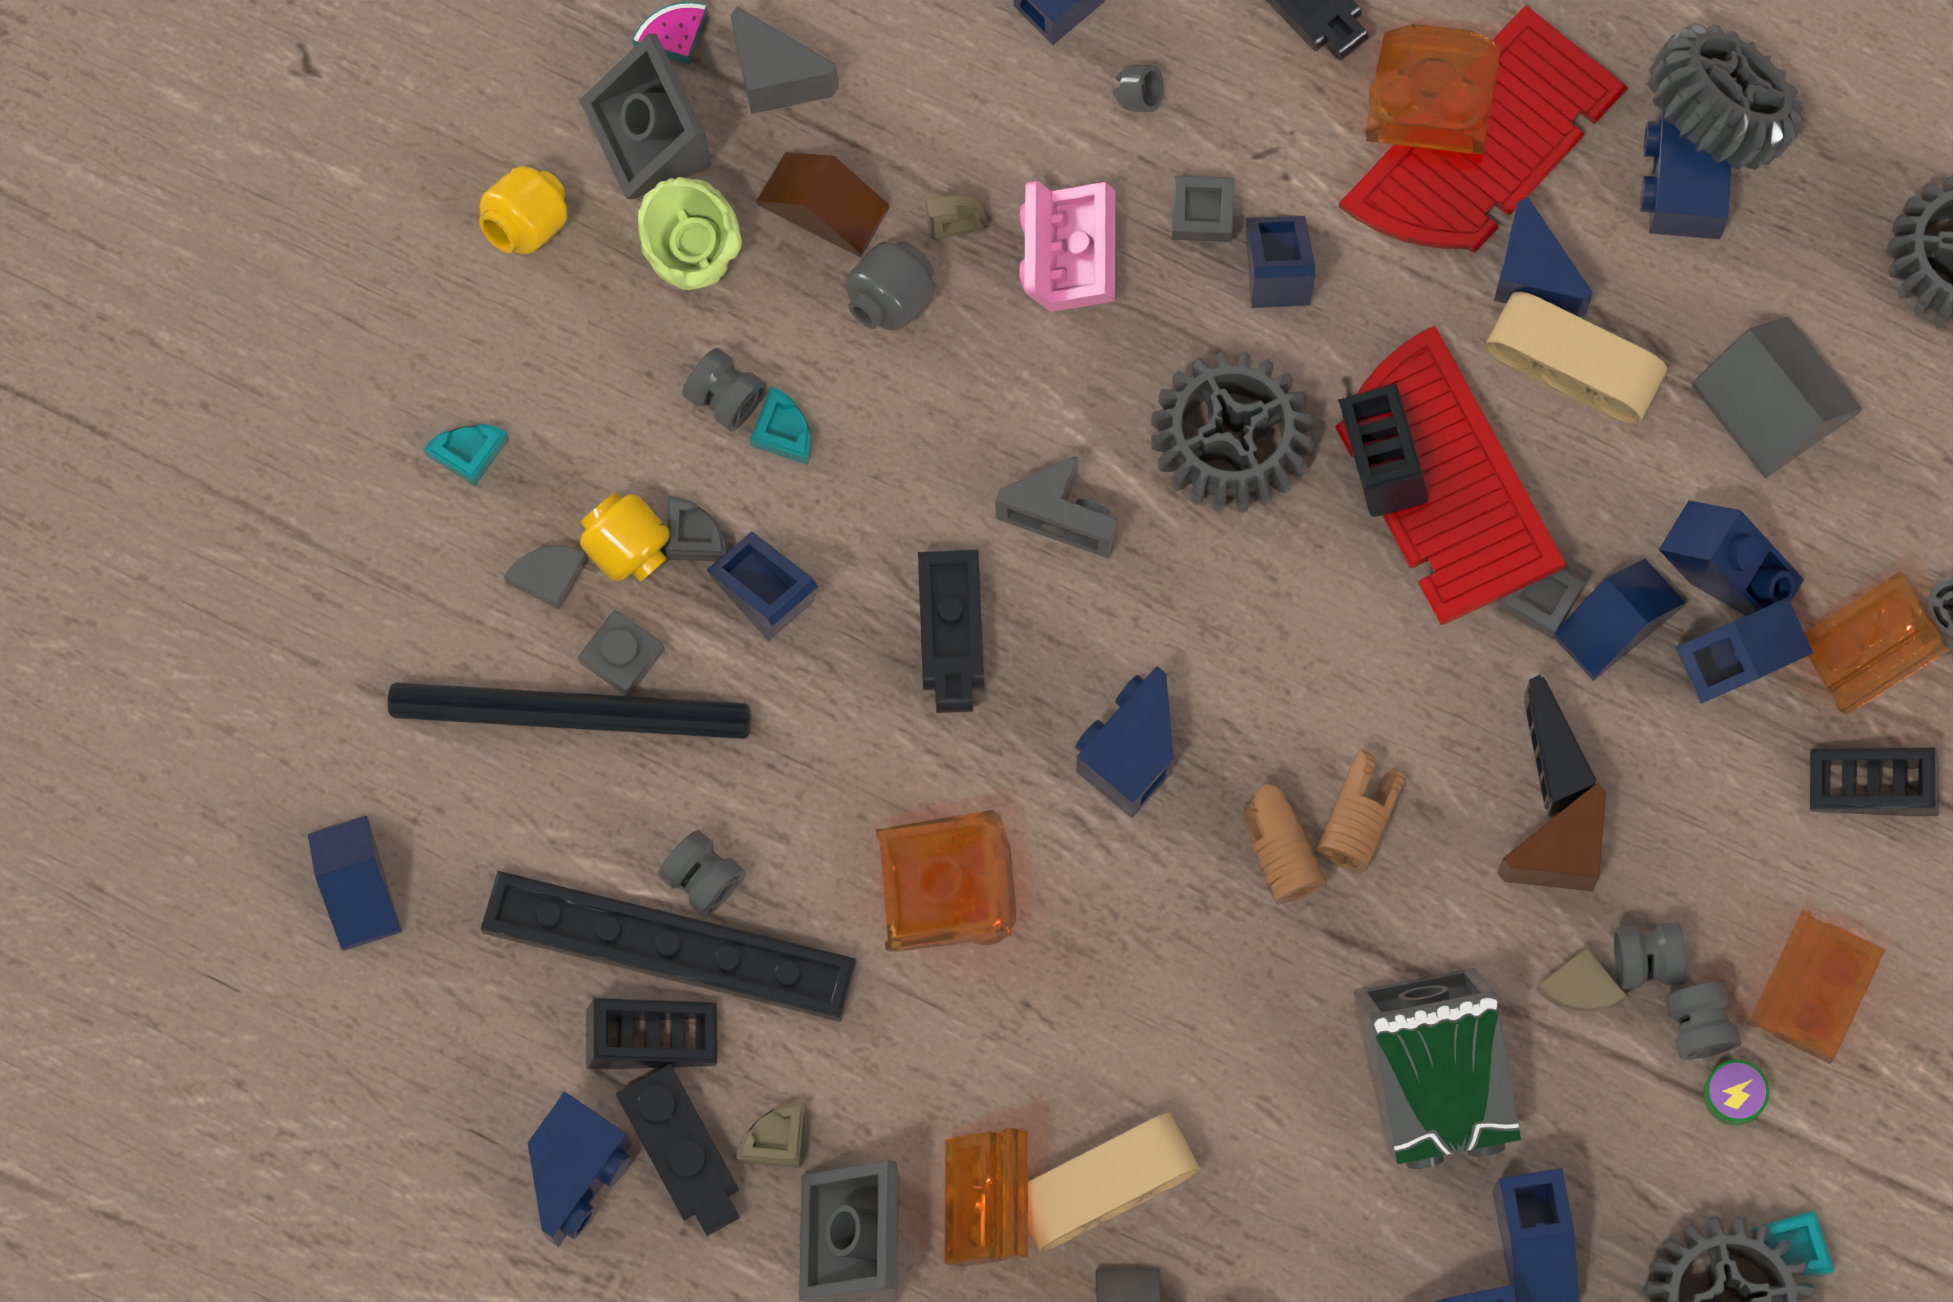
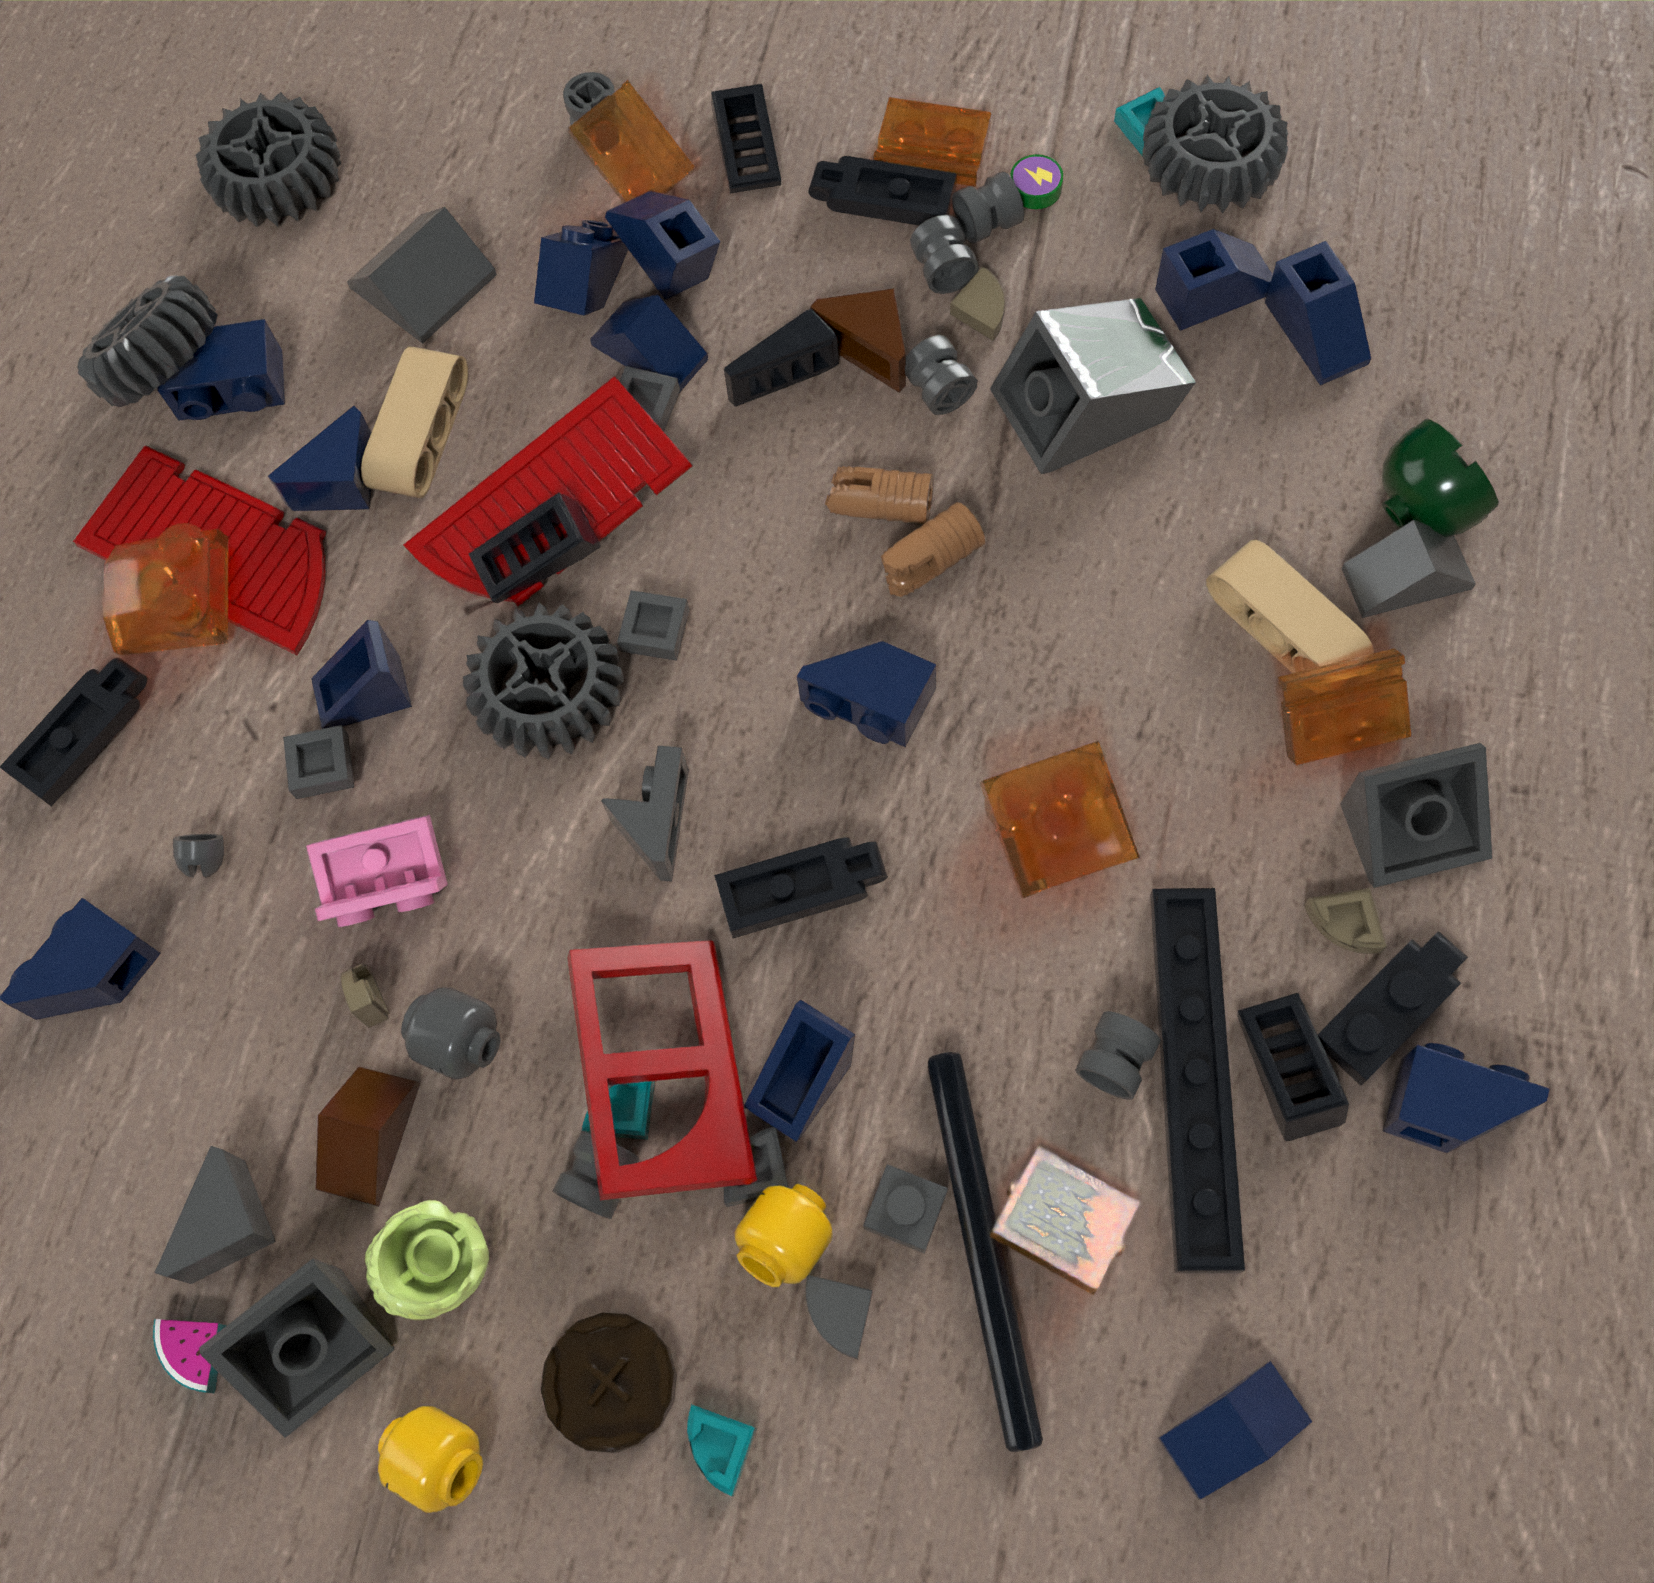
camera: 100 degrees left, 5 degrees down
none -> dark brown tile [541,1312,677,1453]
none -> red window [567,940,757,1201]
none -> dark grey plate [617,590,690,661]
none -> black hinge [808,156,957,225]
none -> dark grey wheel [905,335,978,415]
none -> piece [990,1146,1140,1295]

